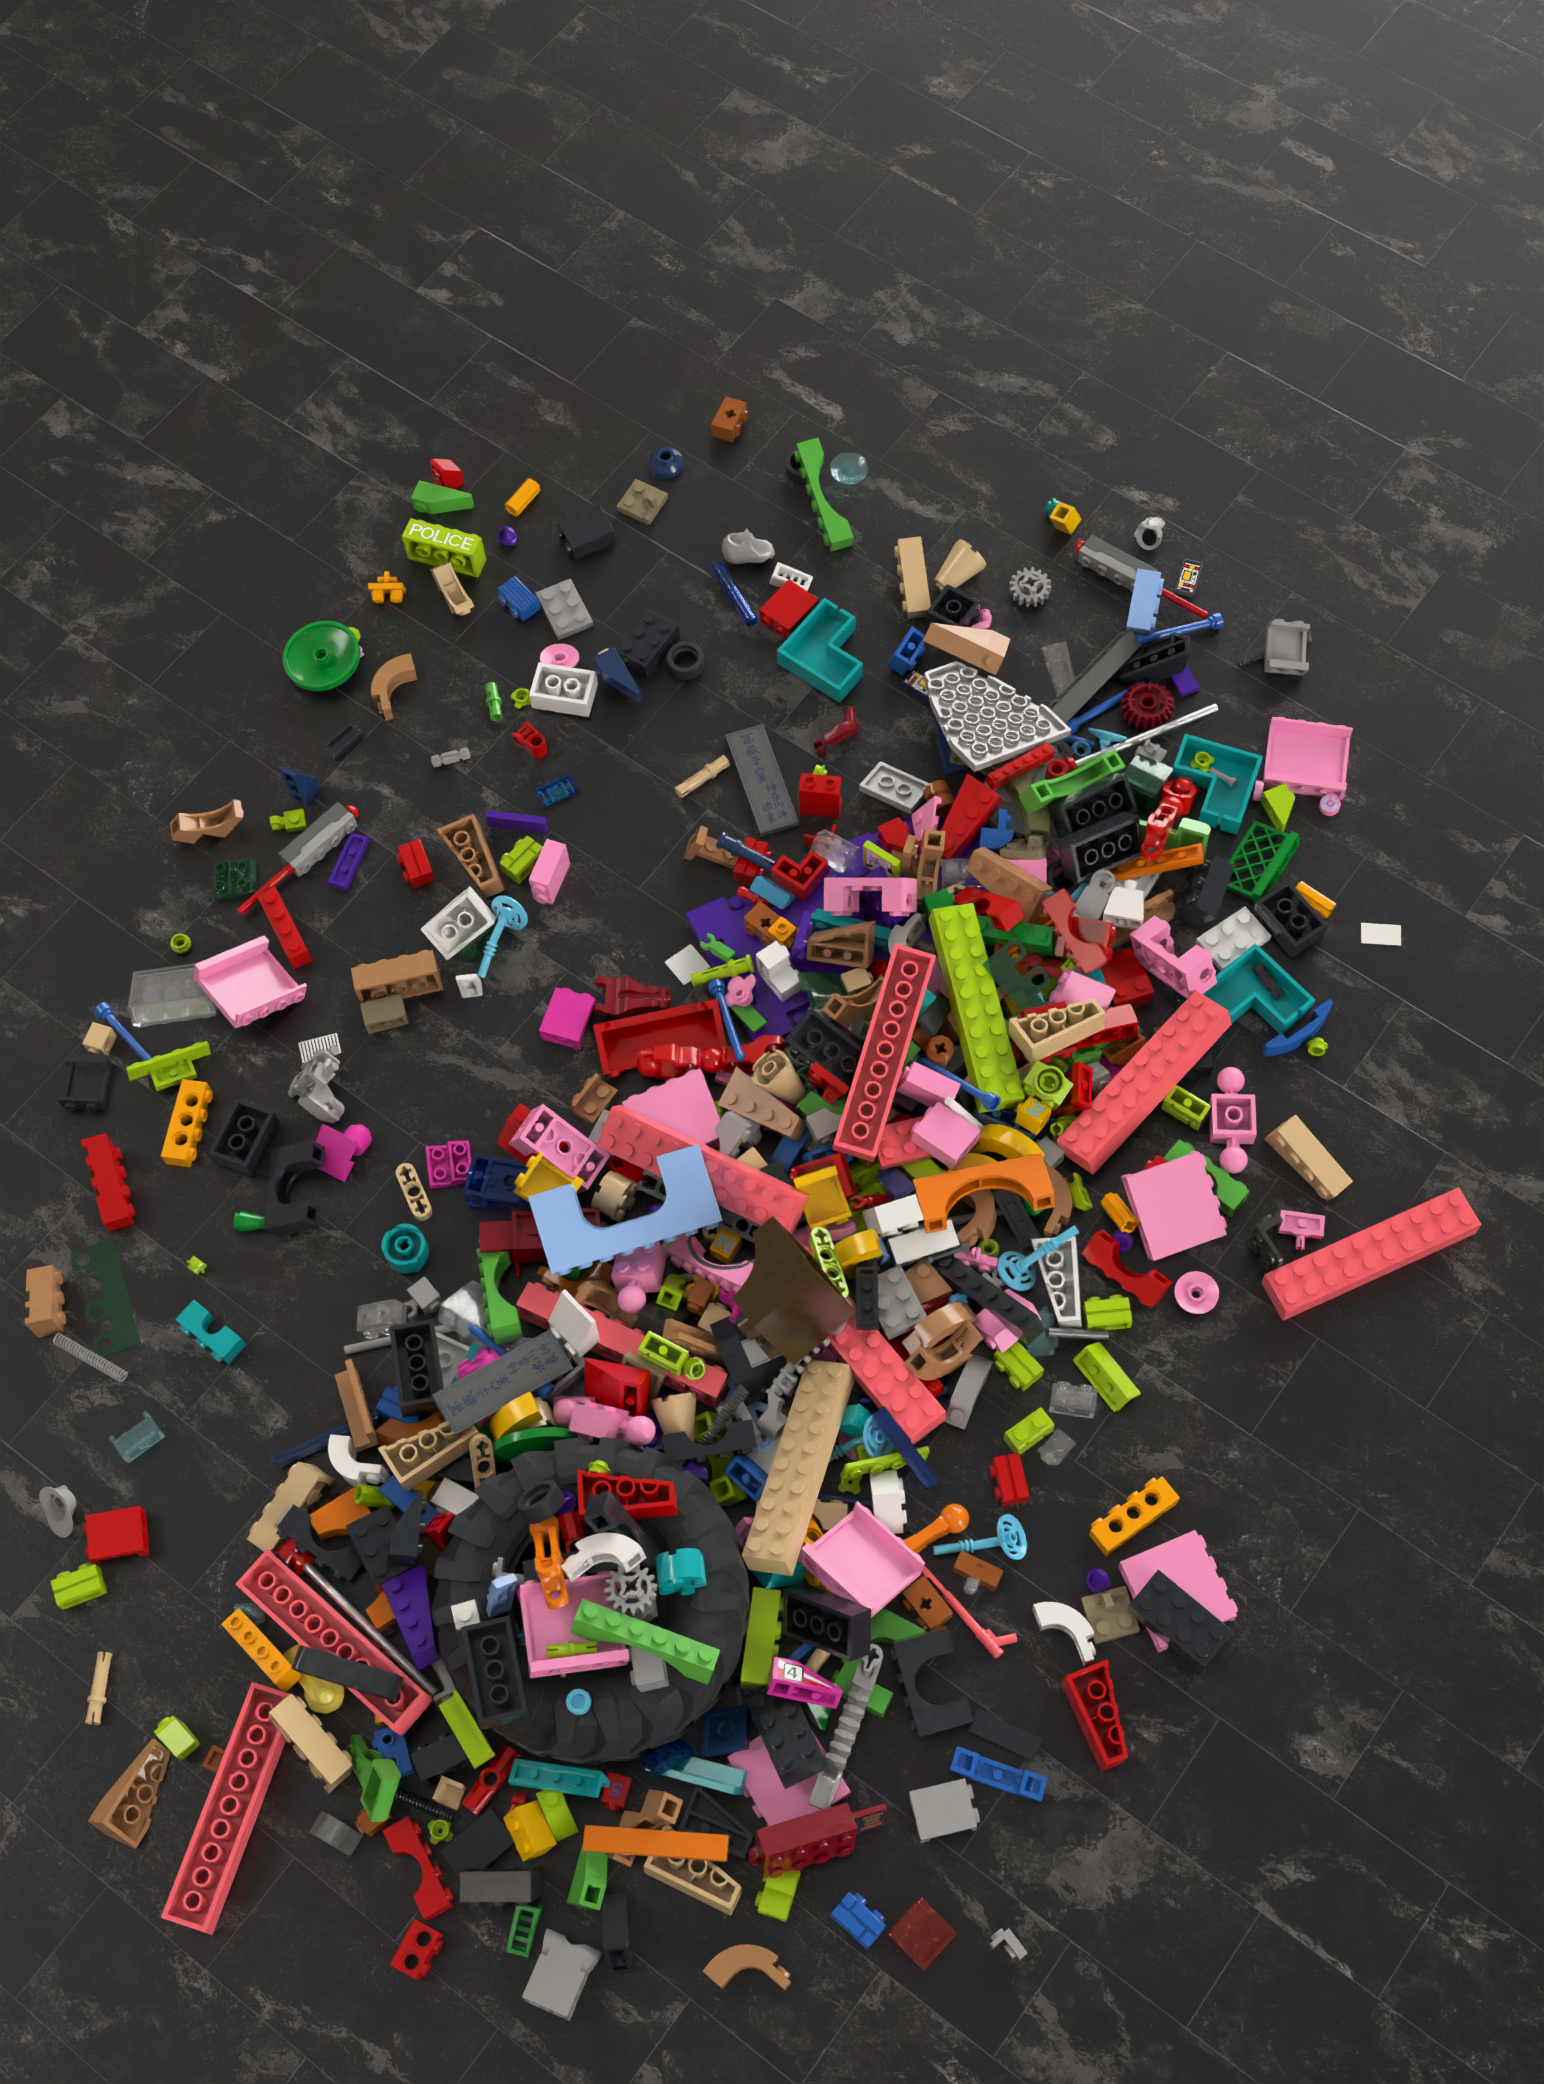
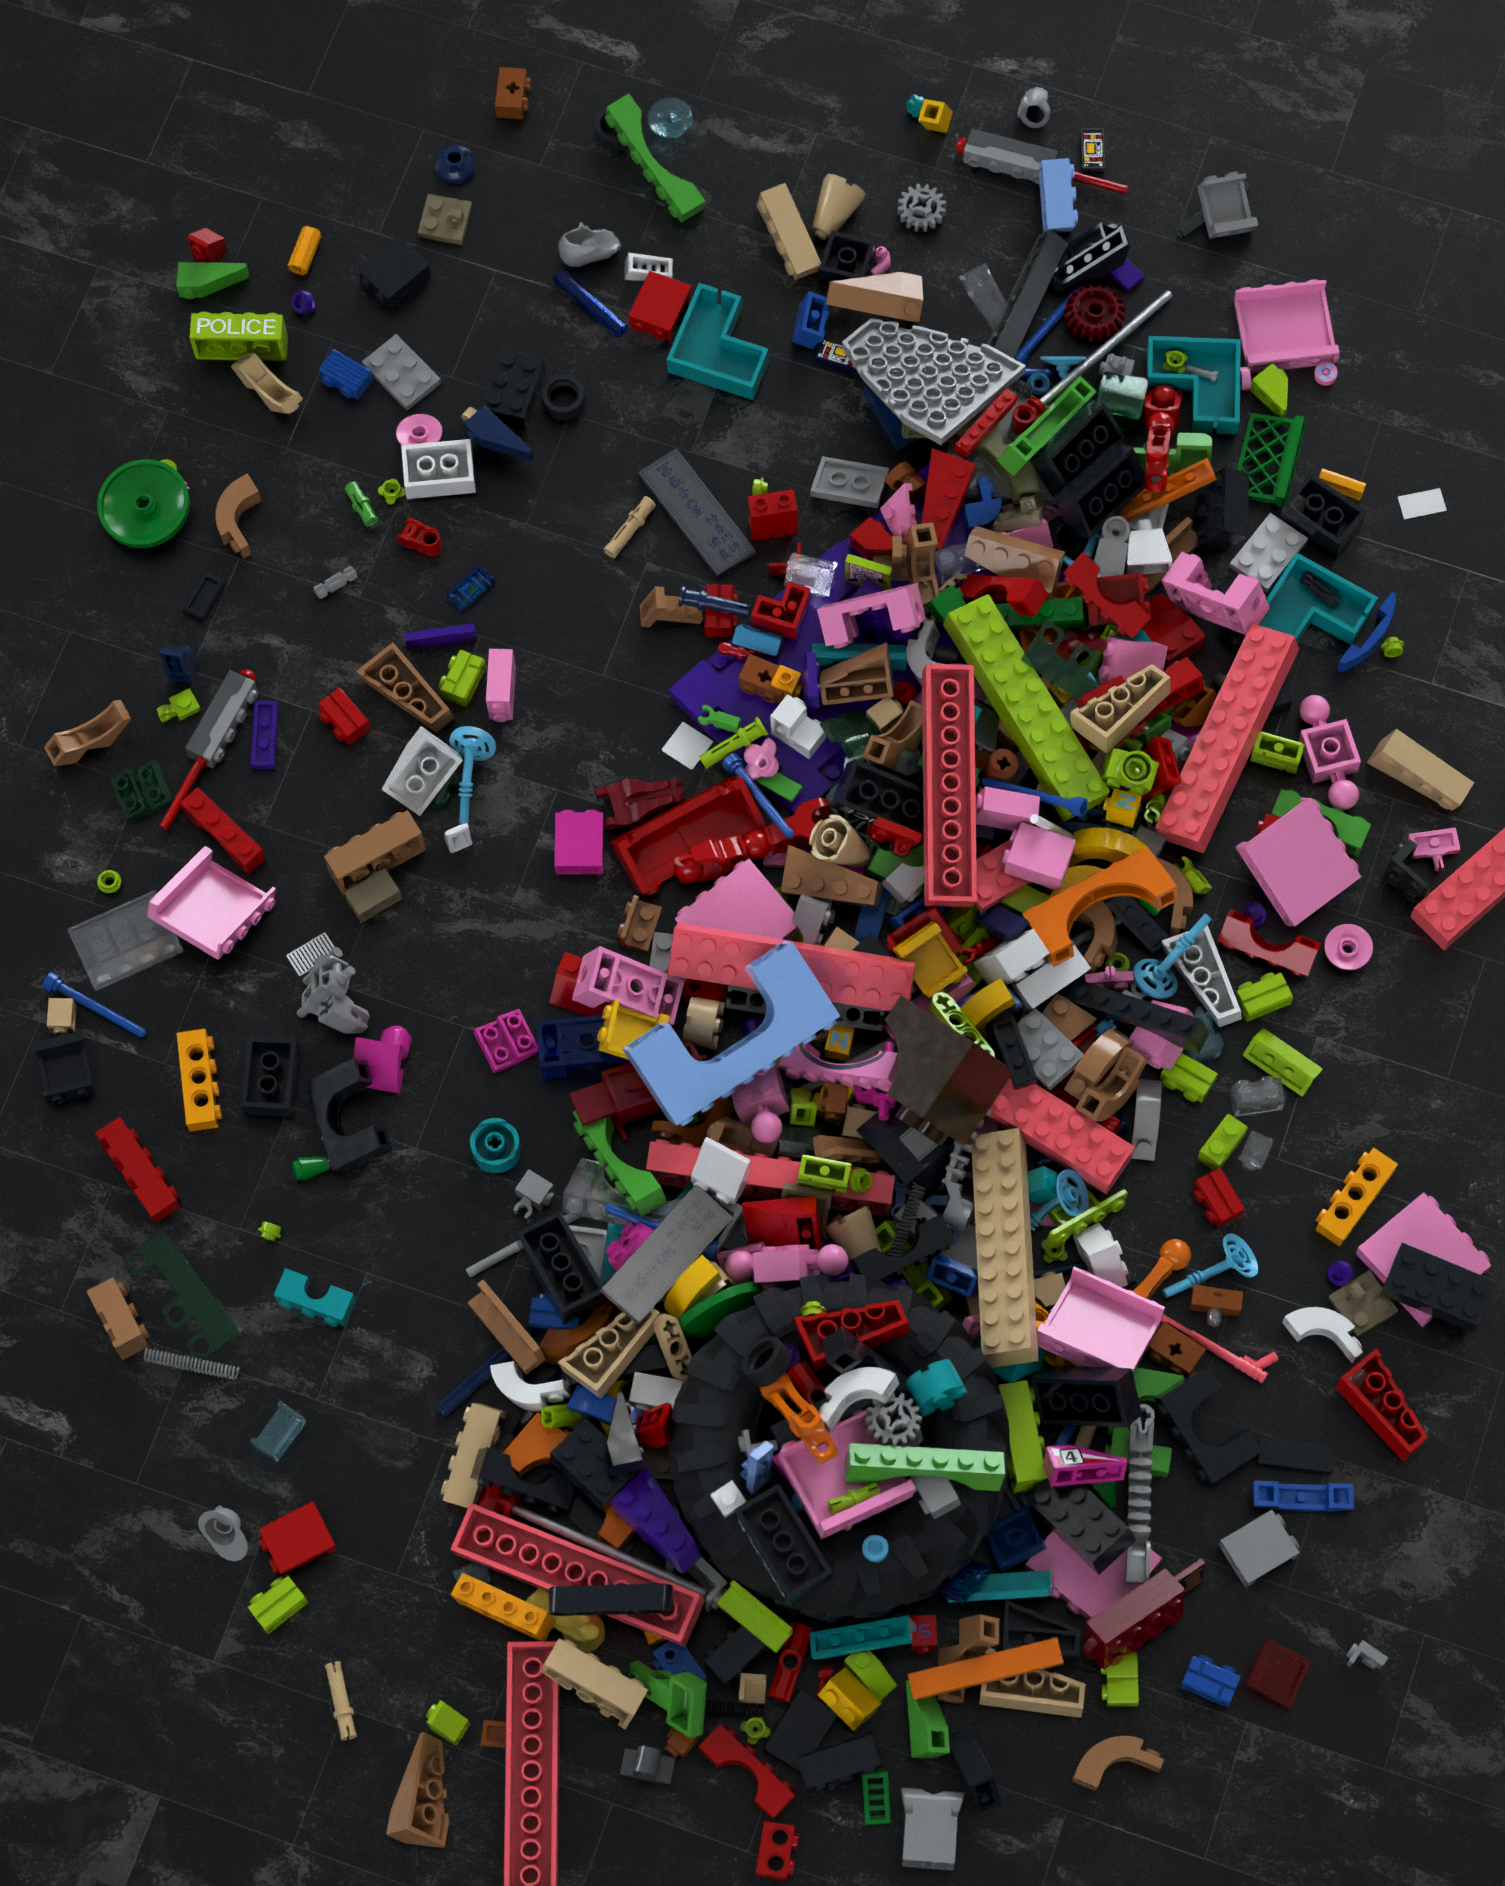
camera: 20 degrees left, 5 degrees up
lime bracket [126,1041,211,1091] -> none
clear brick [356,1299,407,1339] -> none
light orange hips [368,571,406,603] -> none
tan beam [396,1163,432,1221] -> none
dark red arm [814,706,860,755] -> none
clear blue piece [872,1406,939,1489] -> none
dark grey hinge [925,1243,970,1264] -> none
dark grey bar [1045,1328,1109,1339] -> none
light orange axle [1101,1192,1139,1233] -> none
blue piece [1136,613,1224,644] -> none

